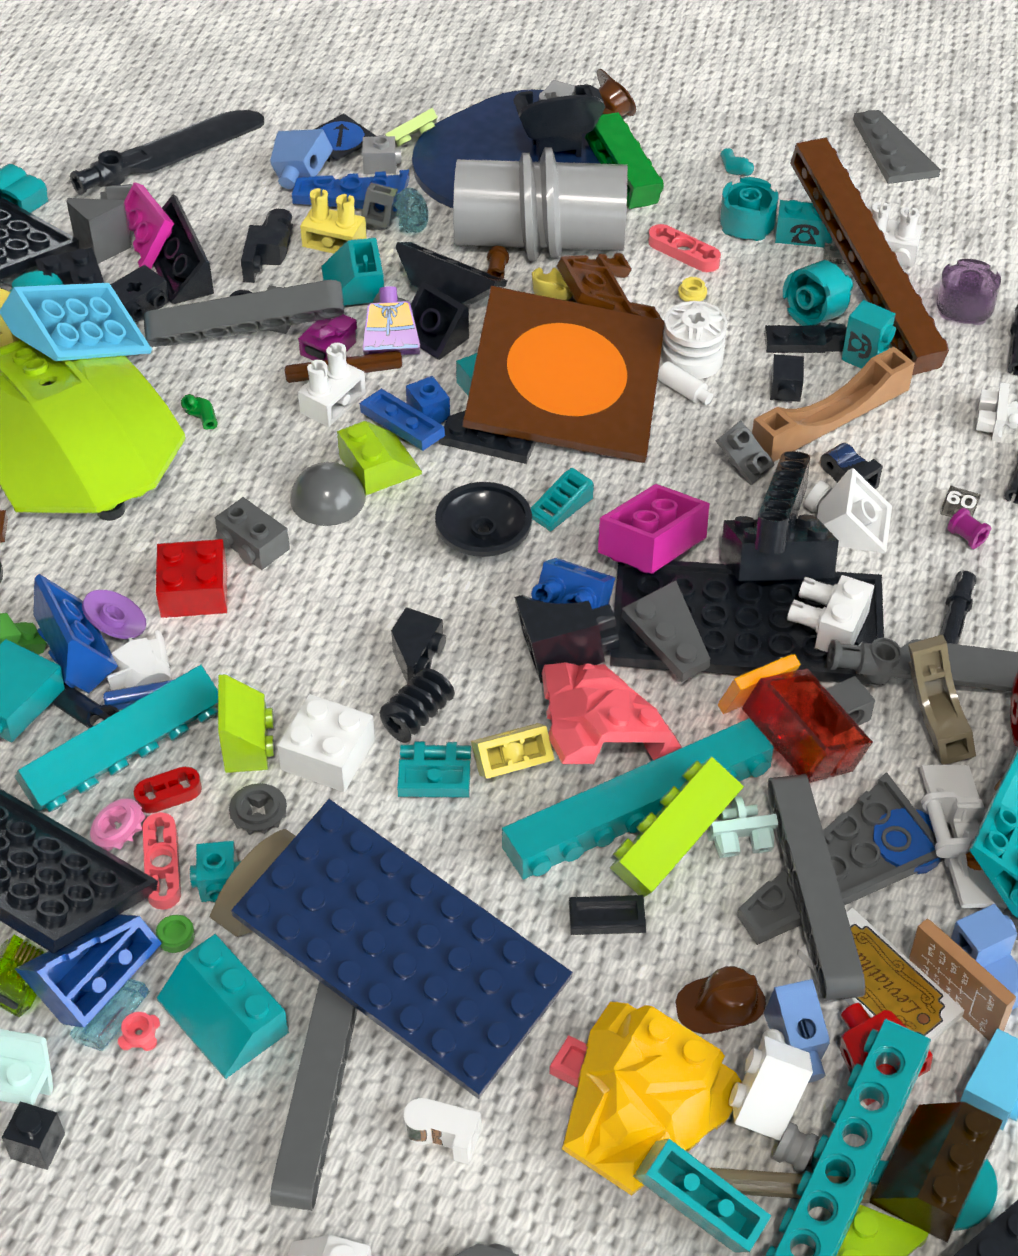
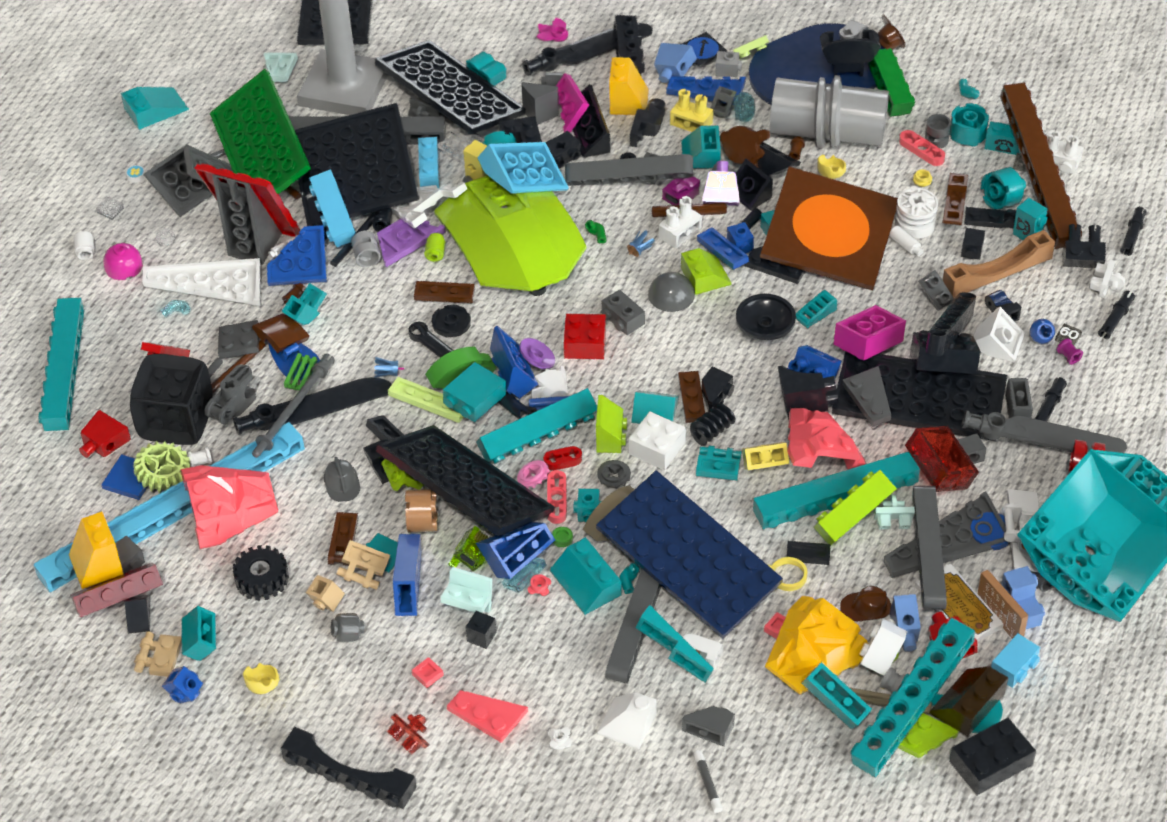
camera: 10 degrees right, 0 degrees up
reddish brown wing [556,253,662,320] -> none
light orange tile [718,654,801,714] -> none
white brick [787,575,874,652] -> none
white tile [804,480,832,513] -> none
dark grey wing [853,110,941,184] -> none
dark tan arch [908,634,976,765] -> none
clear purple brick [936,259,1001,325] -> none
none -> dark pink plate [537,18,568,41]
none -> yellow slope [609,57,649,115]
none -> black brick [613,15,645,75]
none -> teal arm [619,563,640,594]
none -> flat silver piece [627,230,655,257]
none -> teal slope [631,390,679,424]
none -> teal slope [635,605,714,683]
none -> reddish brown plate [678,371,705,423]
none -> reddish brown tile [720,126,770,167]
none -> black piece [741,207,762,230]
none -> light yellow piece [767,557,807,591]
none -> dark grey wheel [925,114,951,149]
none -> reddish brown slope [942,173,969,225]
none -> dark grey brick [1005,378,1033,419]
none -> blue piece [1030,318,1055,344]
none -> black brick [1063,224,1106,268]

